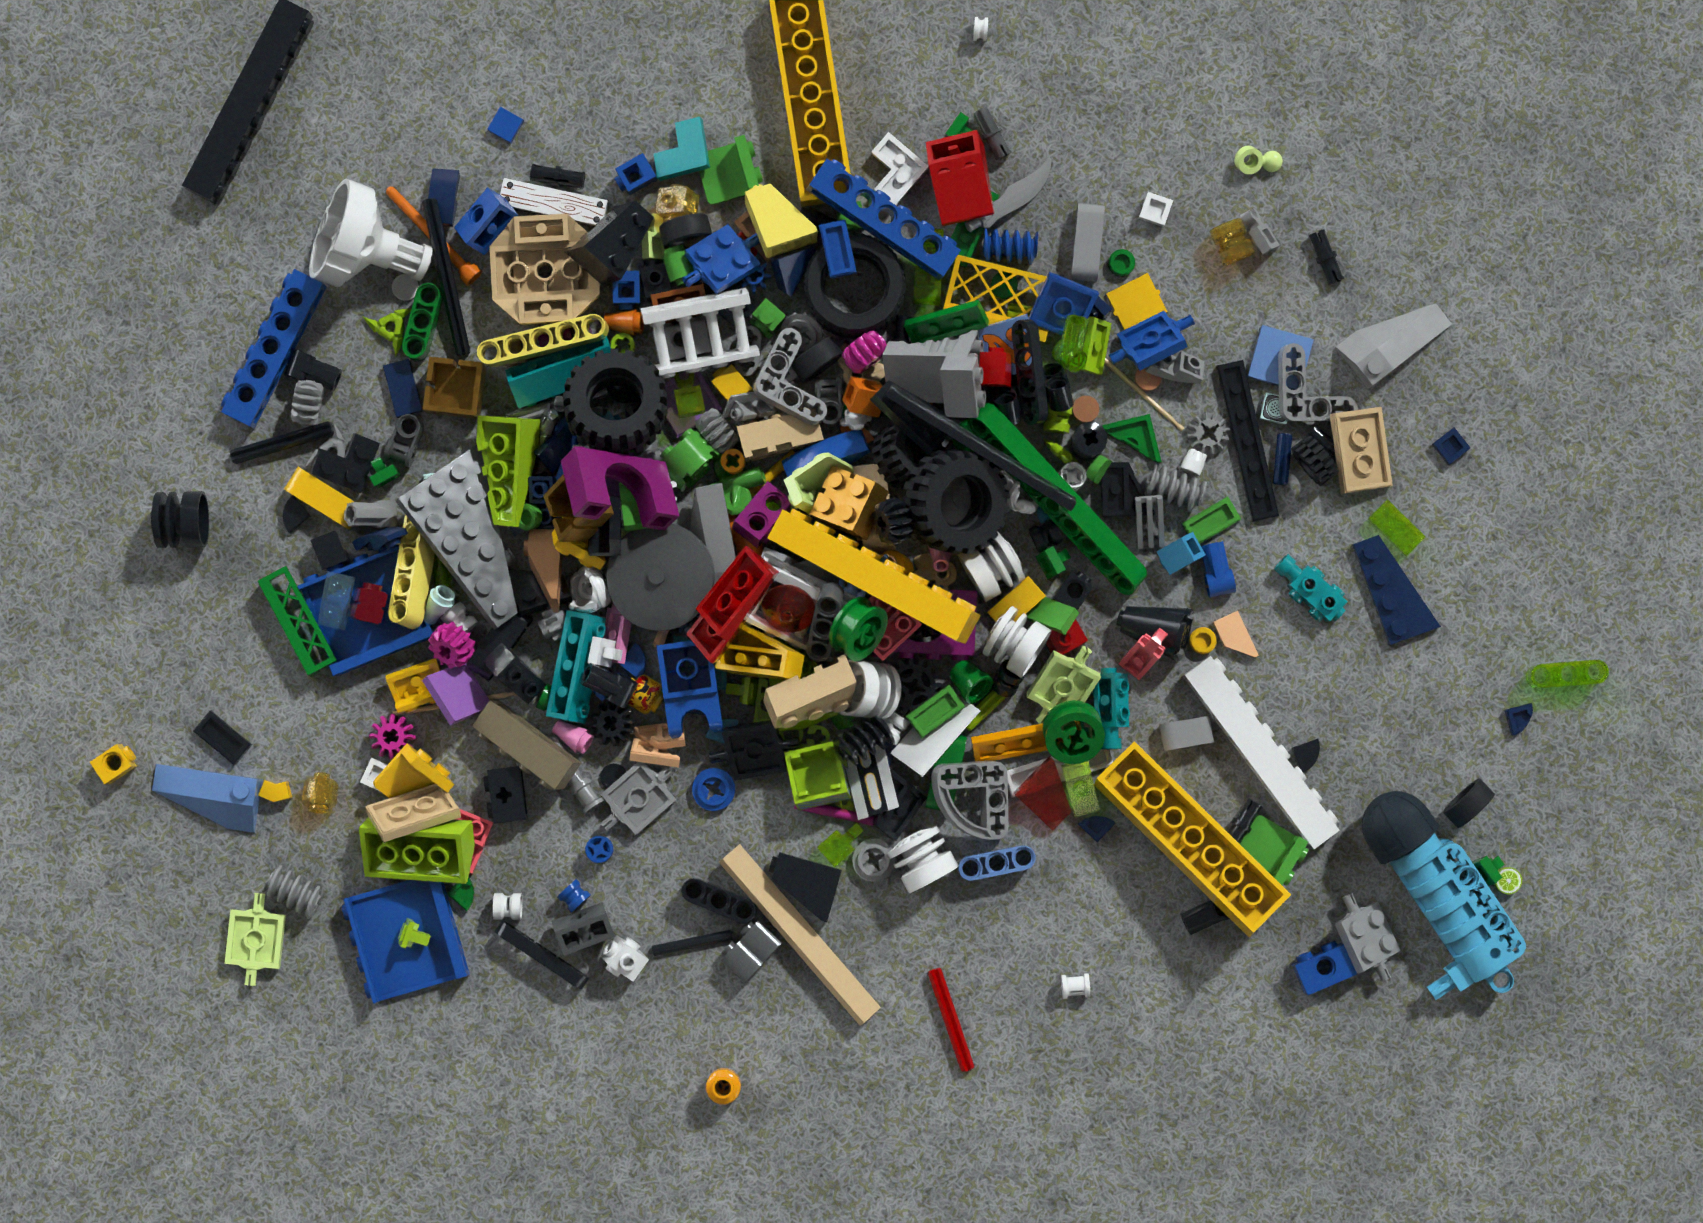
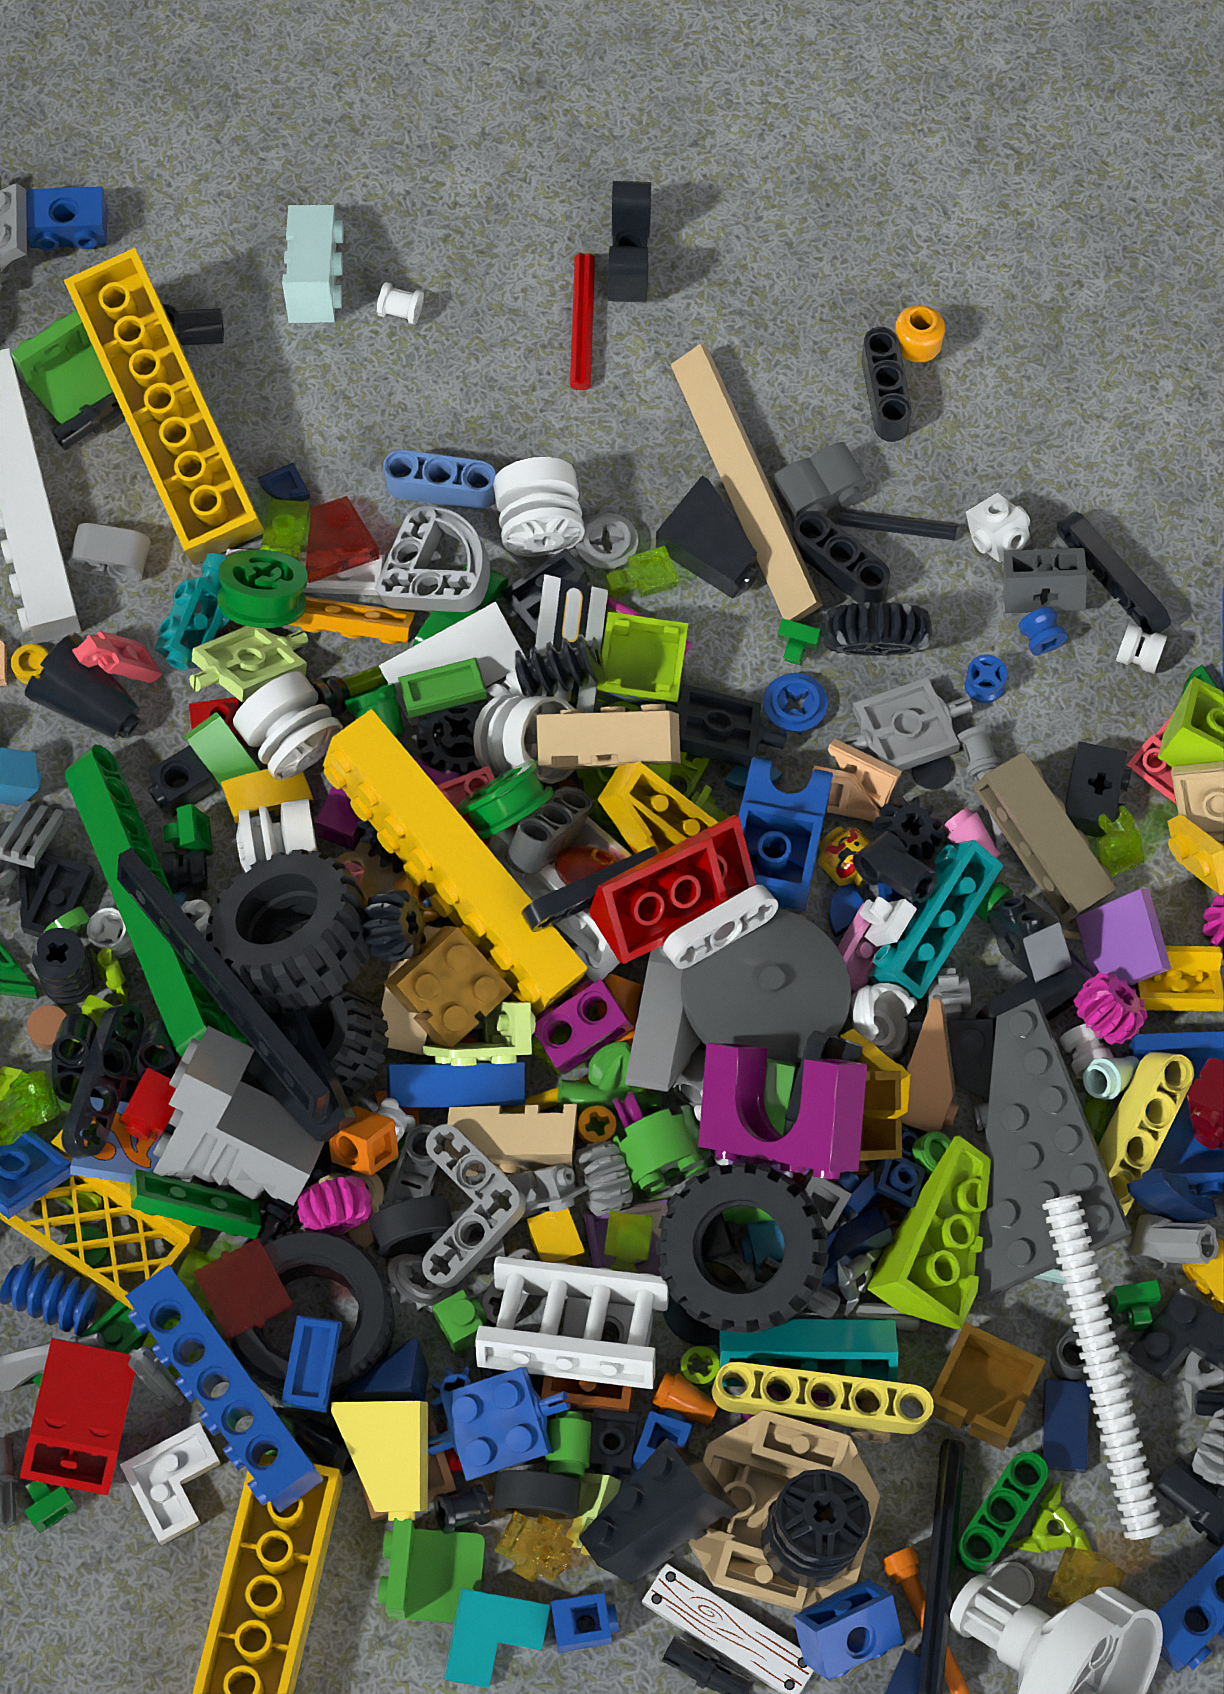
camera: 160 degrees left, 20 degrees down
none -> dark grey axle [128,1346,185,1409]
none -> clear red piece [193,1238,293,1340]
none -> light aqua wedge [282,205,344,323]
none -> black bush [434,1484,490,1534]
none -> black beam [521,846,660,932]
none -> black beam [608,181,651,303]
none -> magenta bush [612,1091,644,1128]
none -> white beam [663,885,778,969]
none -> black wheel [760,1469,871,1588]
none -> green tile [777,618,822,665]
none -> black gear [822,602,932,656]
none -> black beam [861,327,912,442]
none -> white piece [1042,1194,1164,1540]
none -> clear yellow brick [1047,1546,1126,1610]
none -> clear neon green plate [1096,805,1144,877]

